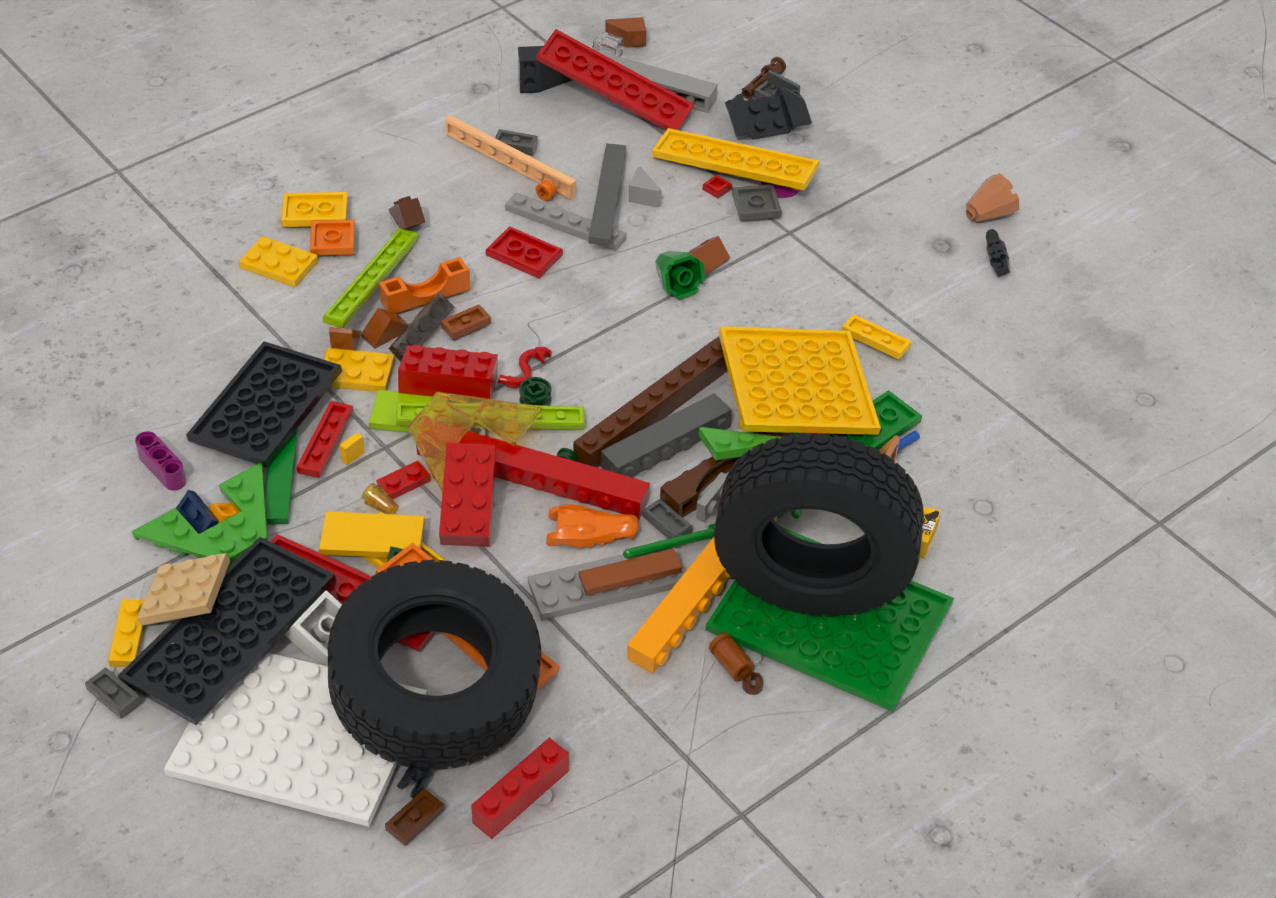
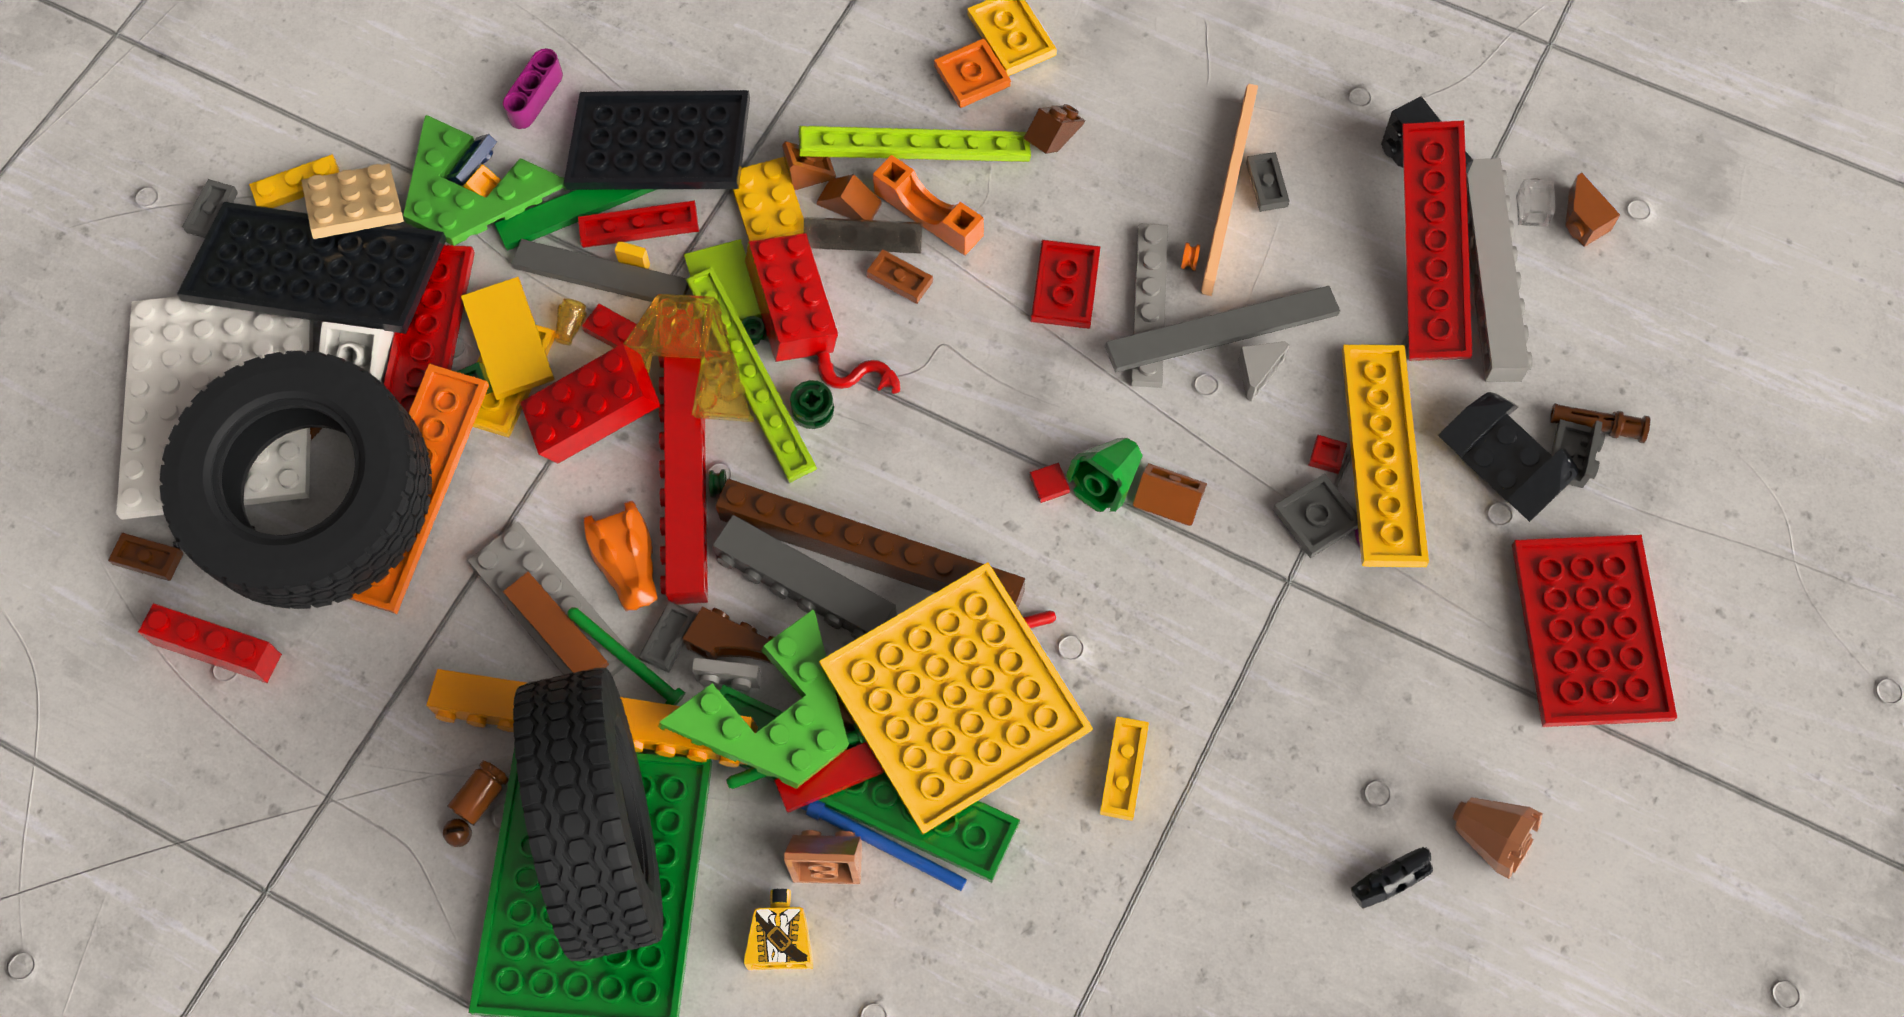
camera: 70 degrees right, 20 degrees up
yellow plate [239,236,318,287] -> none
none -> dark grey tile [511,239,689,309]
none -> red tile [1029,462,1070,503]
none -> red plate [1512,534,1677,727]

